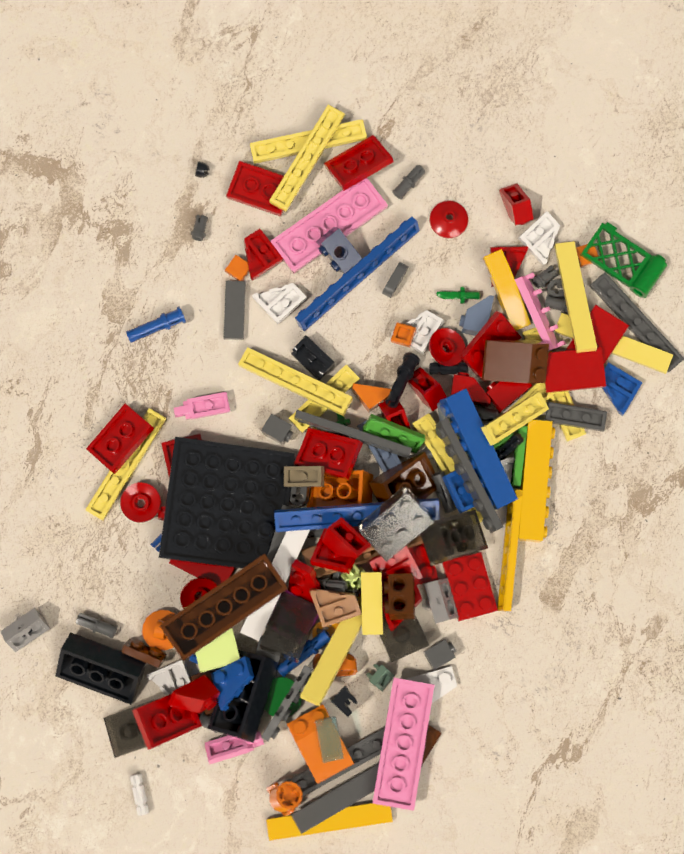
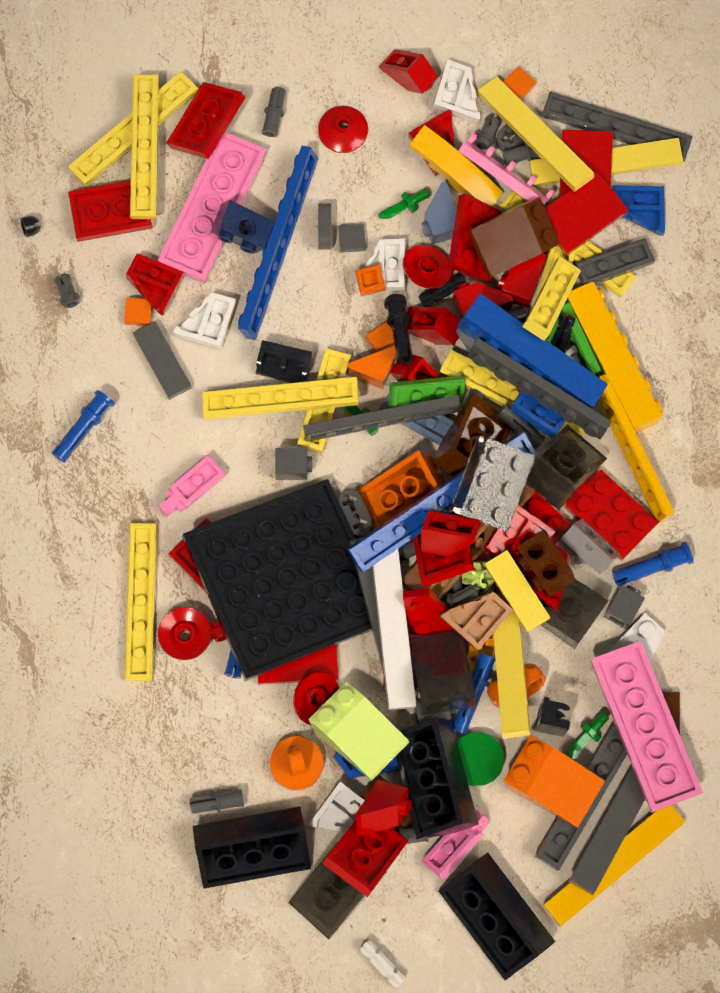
camera: 30 degrees left, 5 degrees down
light grey piece [0,608,50,652] -> none
red plate [86,404,154,474] -> none
reddish brown plate [121,639,167,668] -> none
reddish brown brick [160,554,288,661] -> none
blue wing [211,656,254,711] -> none
dark grey wing [261,665,312,741] -> none
orange piece [267,781,302,816] -> none
dark tan plate [284,466,324,487] -> none
red plate [294,428,363,480] -> none
clear light blue tile [315,716,344,763] -> none
sand green tile [366,664,395,691] -> none
green piece [580,222,667,298] -> none
none -> dark grey tile [338,224,366,253]
none -> orange tile [366,322,394,352]
none -> black slope [438,853,555,980]
none -> green piece [568,712,609,760]
none -> blue pin [612,541,694,587]

